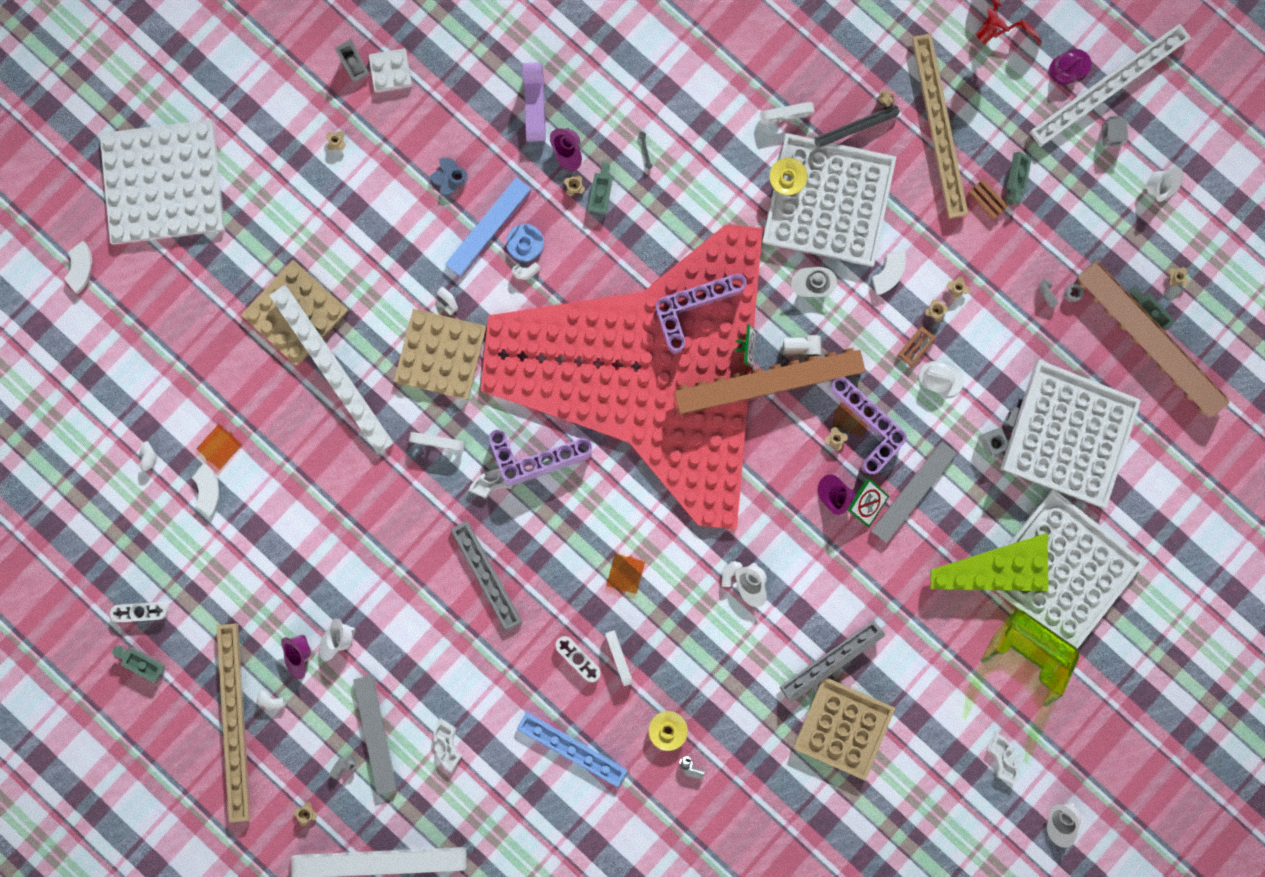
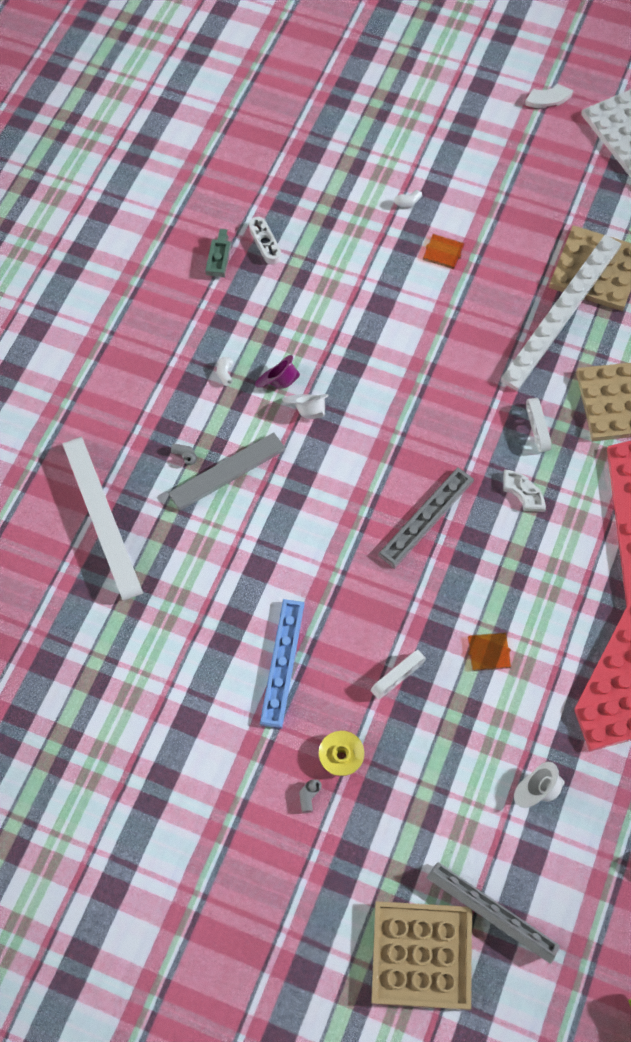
camera: 70 degrees right, 20 degrees down
white tile [192,463,220,517] -> none
tan plate [217,623,251,823] -> none
tan plate [294,802,317,826] -> none
white tile [433,718,462,773] -> none
lavender beam [489,429,592,486] -> none
white beam [556,636,601,682] -> none
white arm [722,561,742,587] -> none

